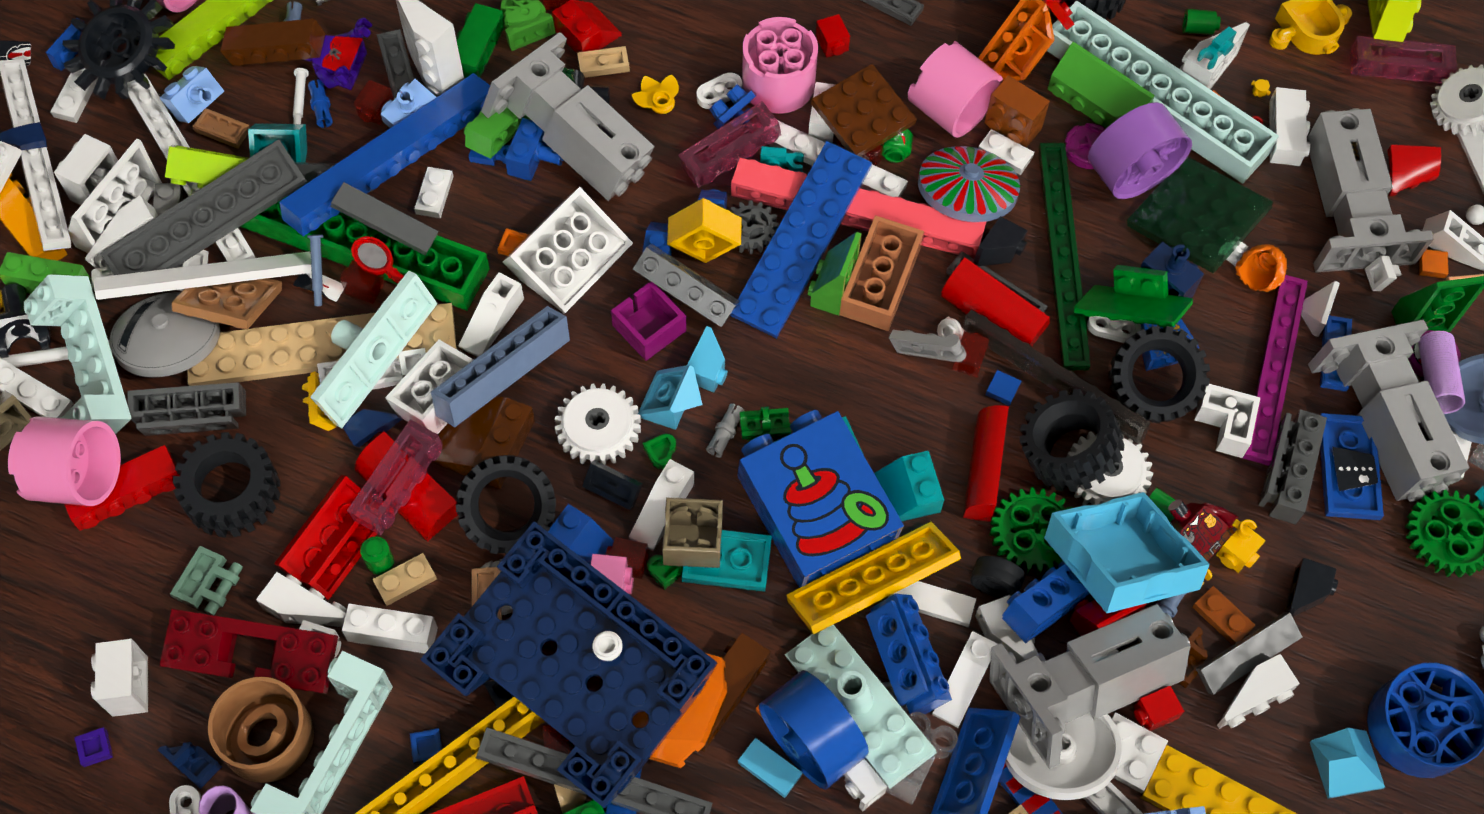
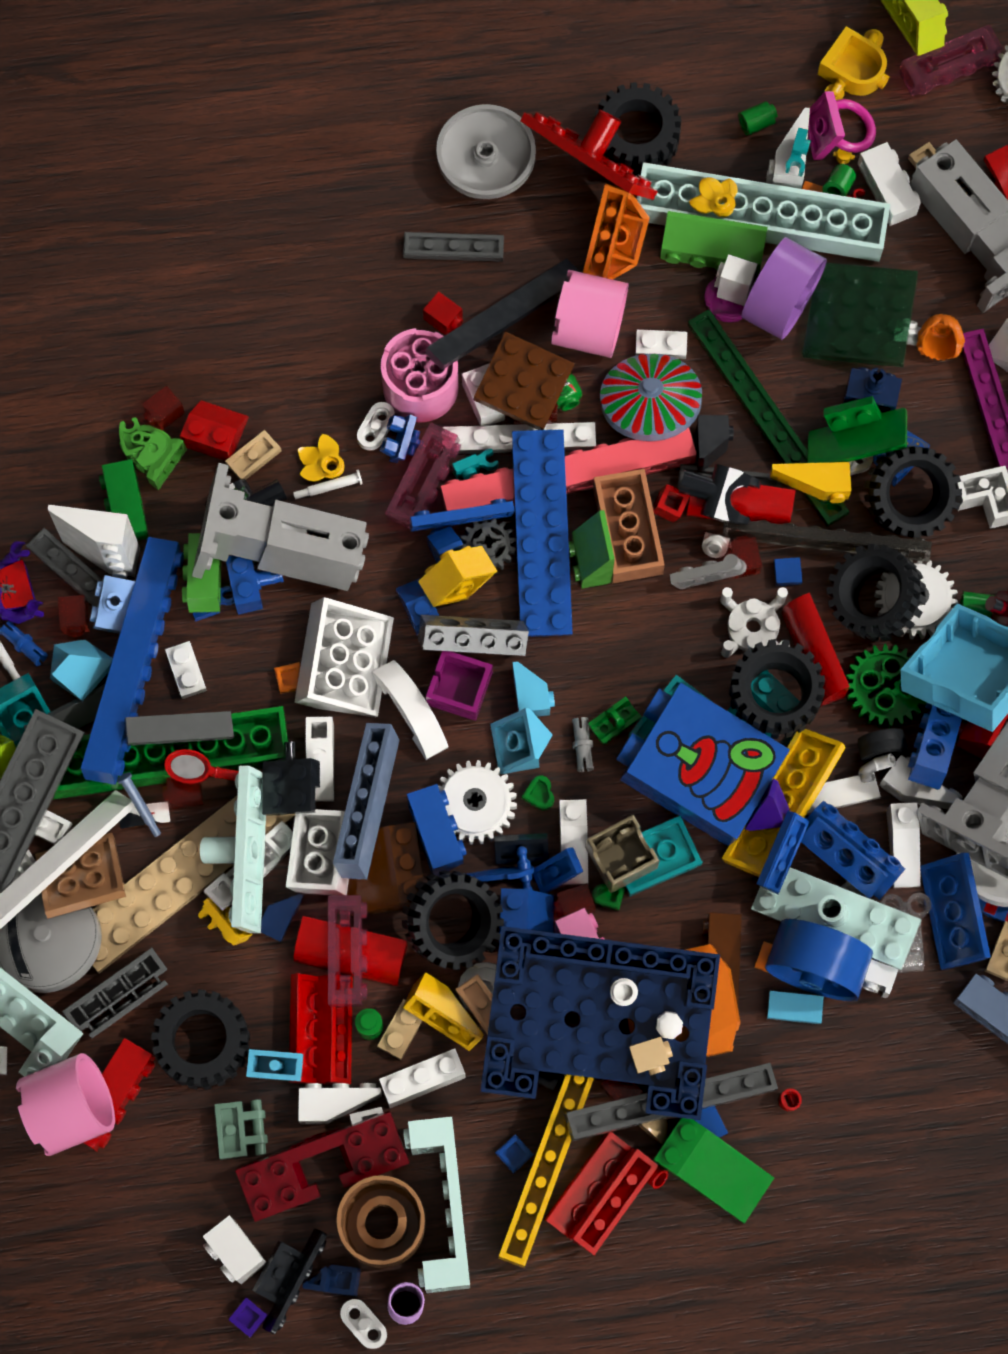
camera: 30 degrees left, 10 degrees up
dark orange brick [984,75,1050,148] -> none
none -> medium azure slope [50,640,113,702]
none -> medium azure slope [246,1049,304,1081]
none -> black bracket [252,1229,327,1334]
none -> black plate [262,742,320,816]
none -> white piece [293,469,363,500]
none -> white slope [371,660,448,760]
none -> yellow slope [402,972,484,1051]
none -> blue slope [407,784,467,876]
none -> blue plate [409,499,515,532]
none -> black tile [425,259,580,370]
none -> blue piece [464,846,534,890]
none -> blue plate [533,847,584,893]
none -> tan brick [629,1037,673,1076]
none -> red brick [653,484,690,523]
none -> white tile [656,1011,683,1039]
none -> black connector [678,464,762,525]
none -> yellow plate [689,177,738,217]
none -> white brick [714,254,757,306]
none -> white plate [720,587,788,658]
none -> black tyre [729,639,825,739]
none -> dark purple slope [745,779,790,831]
none -> blue tile [756,810,809,894]
none -> yellow slope [770,462,851,503]
none -> dark pink tile [808,91,876,160]
none -> green brick [822,164,856,196]
none -> arm [858,753,896,783]

